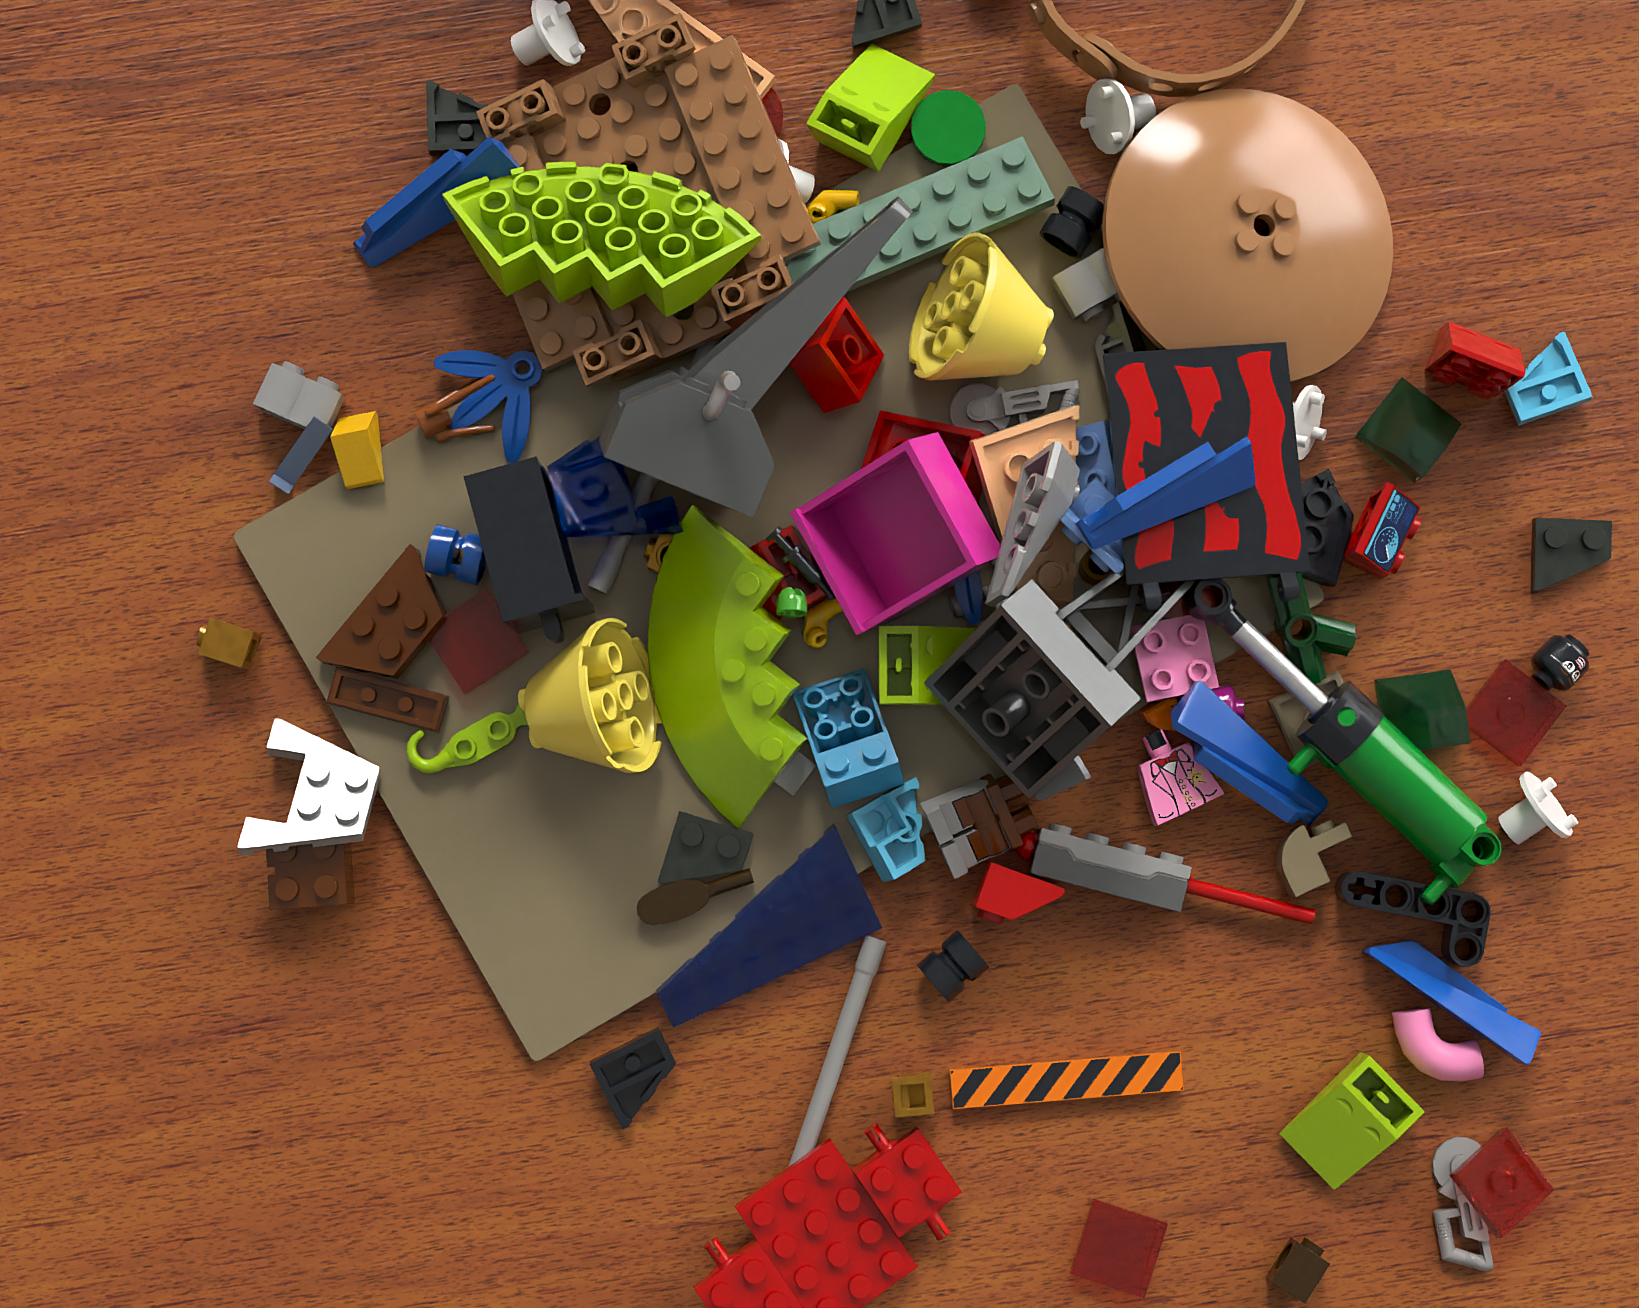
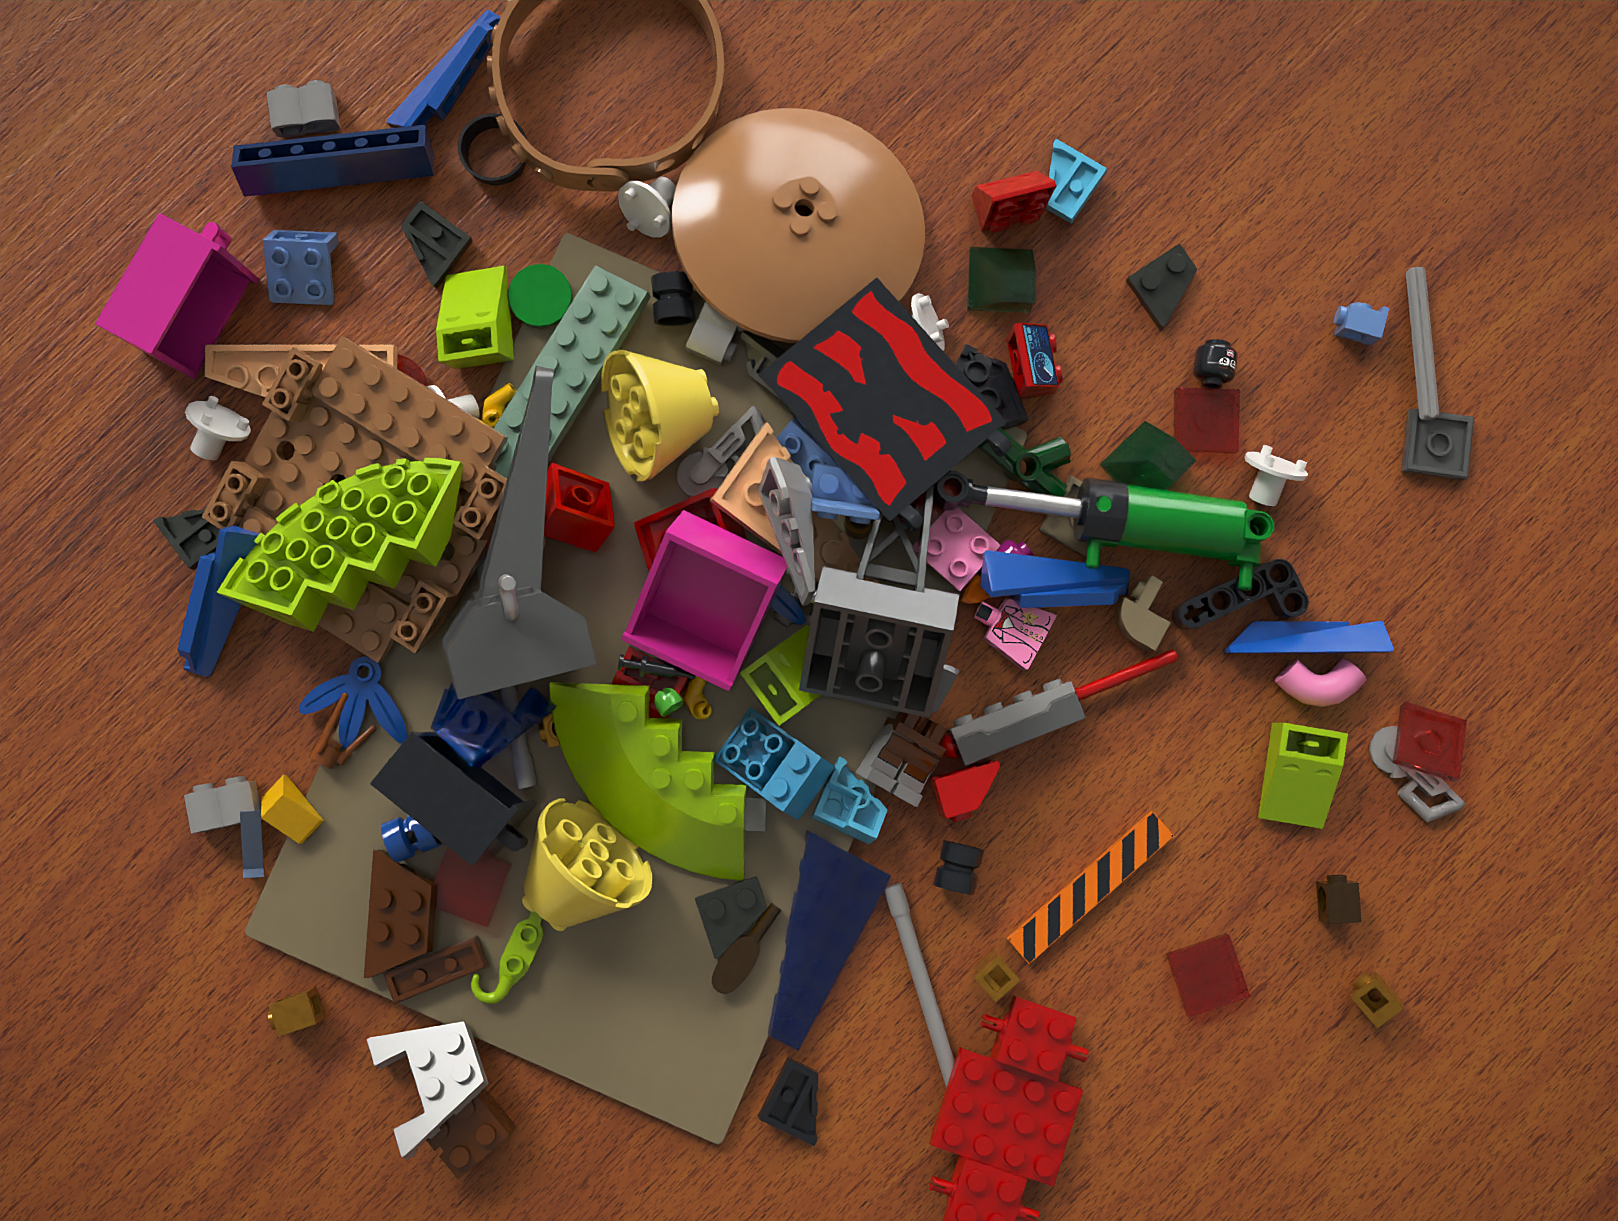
camera: 45 degrees left, 0 degrees up
blue wedge [1075,437,1256,549] -> none

